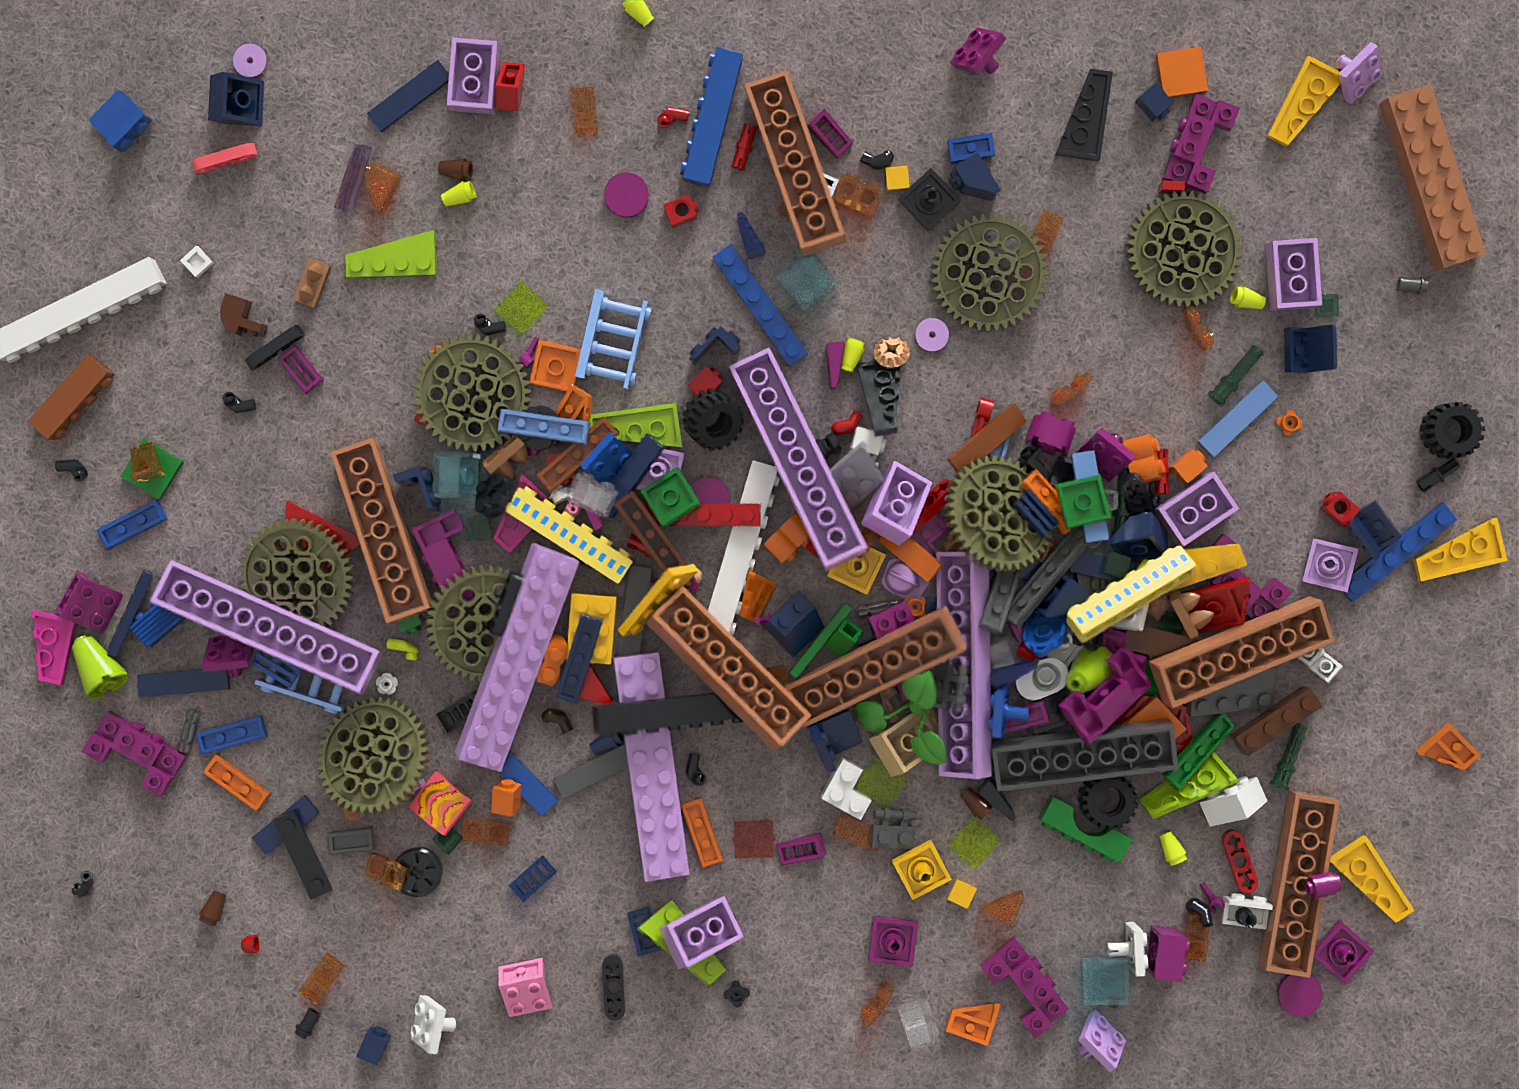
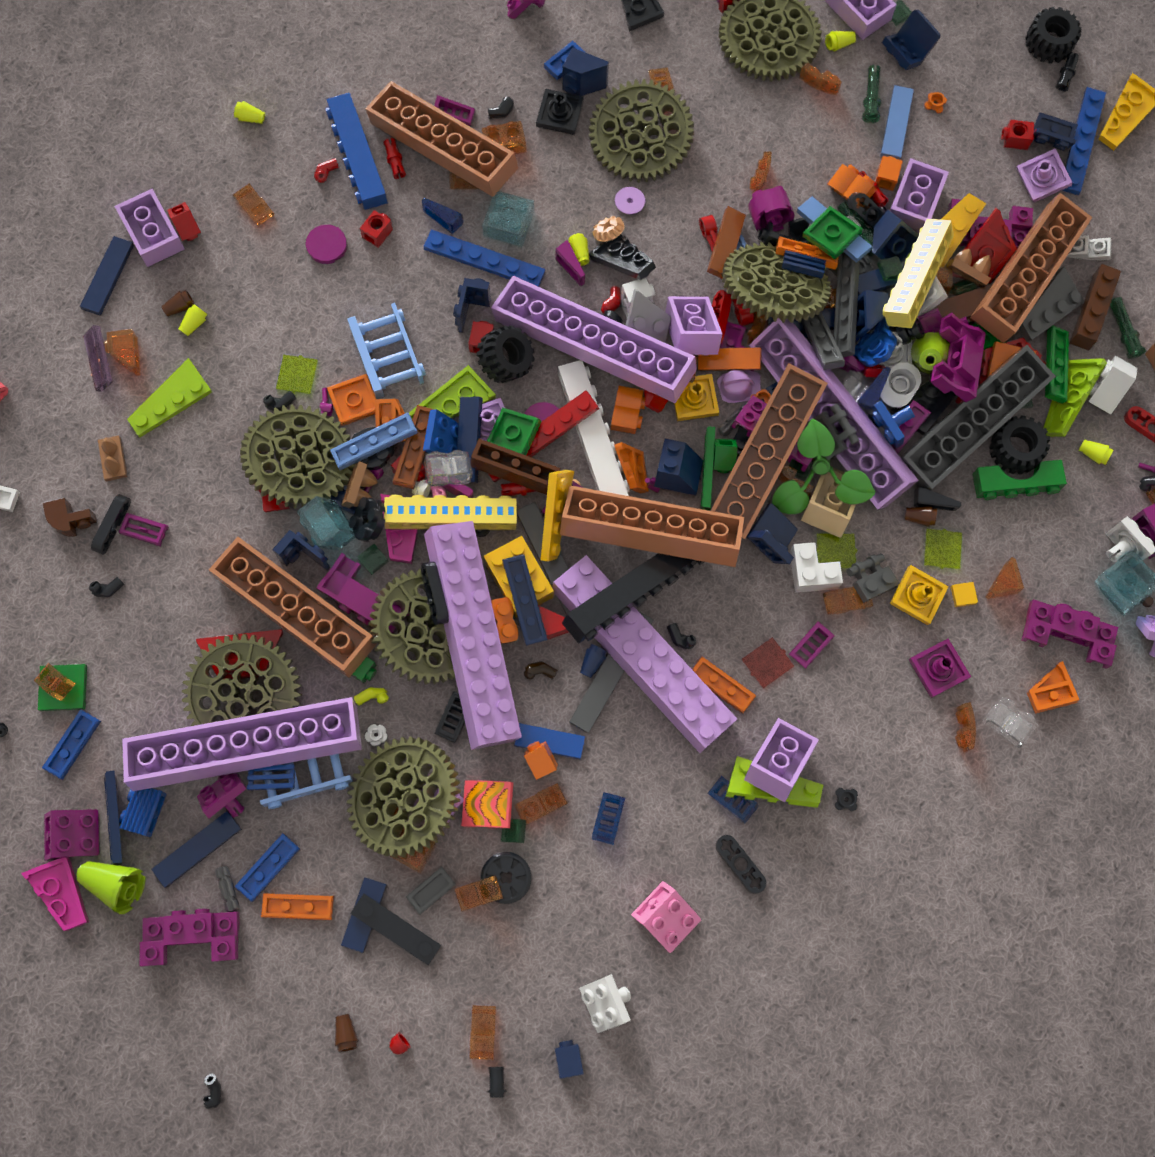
camera: 35 degrees left, 15 degrees down
yellow tile [885,166,910,191] -> none
magenta plate [1076,427,1136,482] -> none

